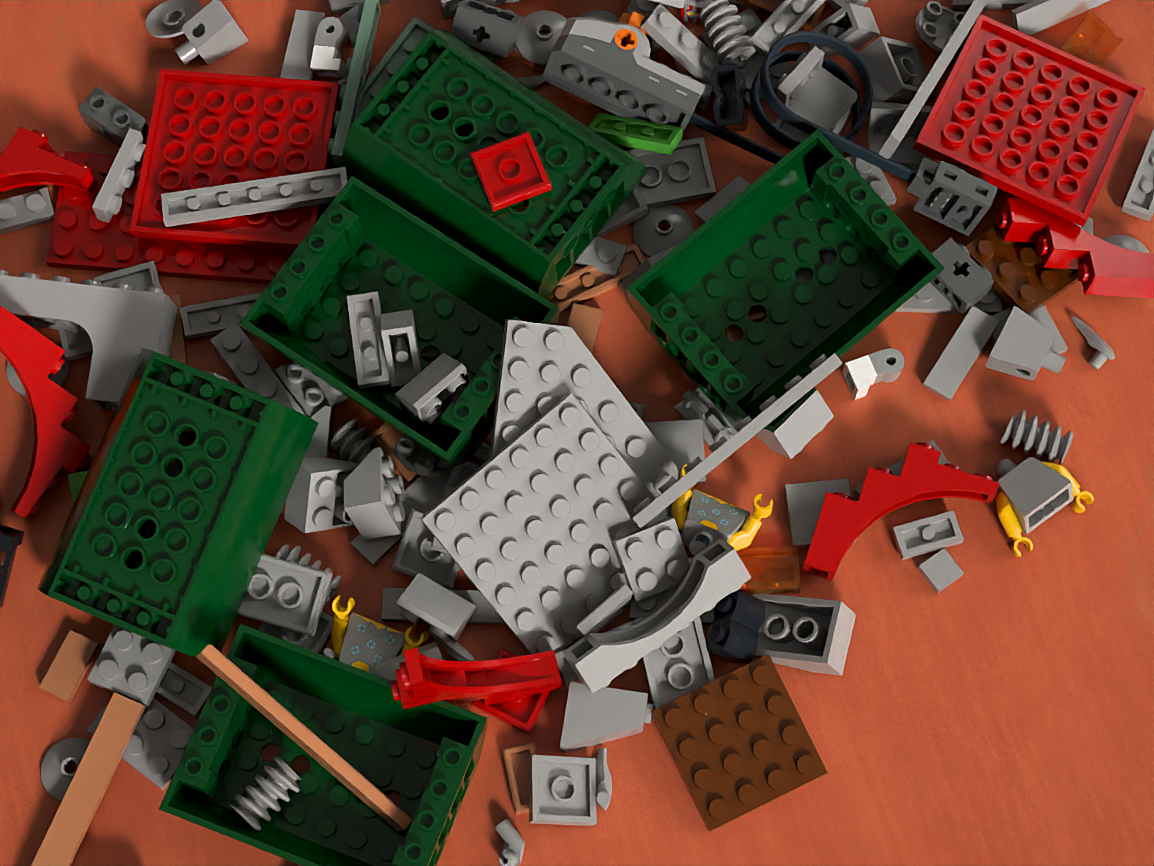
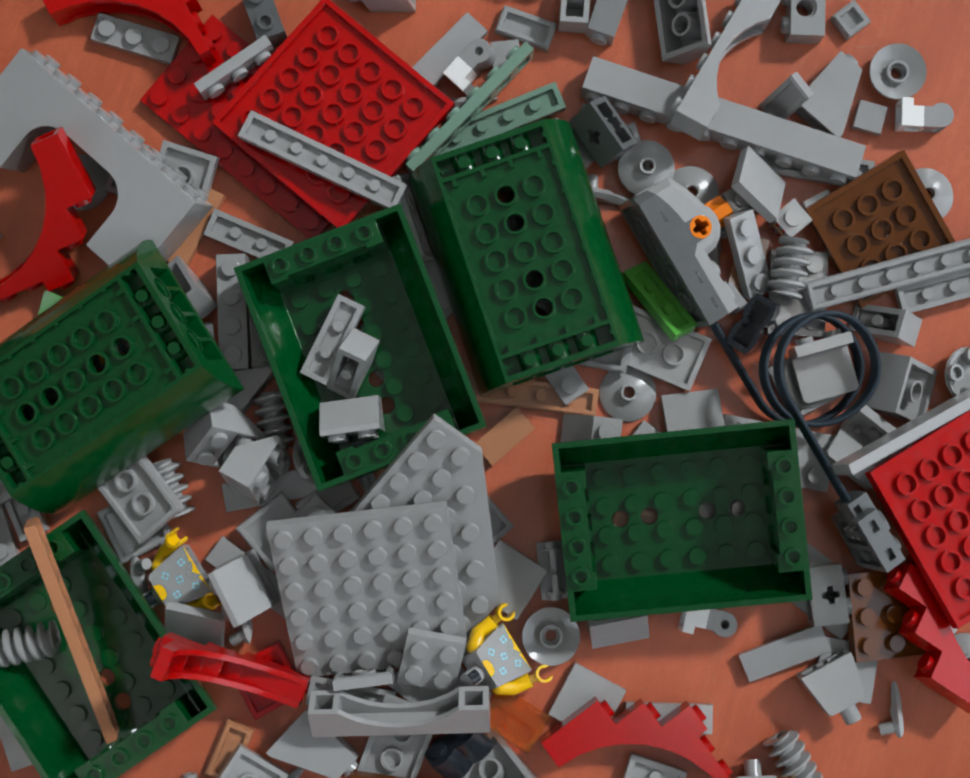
camera: 35 degrees right, 15 degrees up
red tile [470,132,552,212] -> none
light grey plate [632,353,843,529] -> none
none -> light grey dish [522,607,580,666]

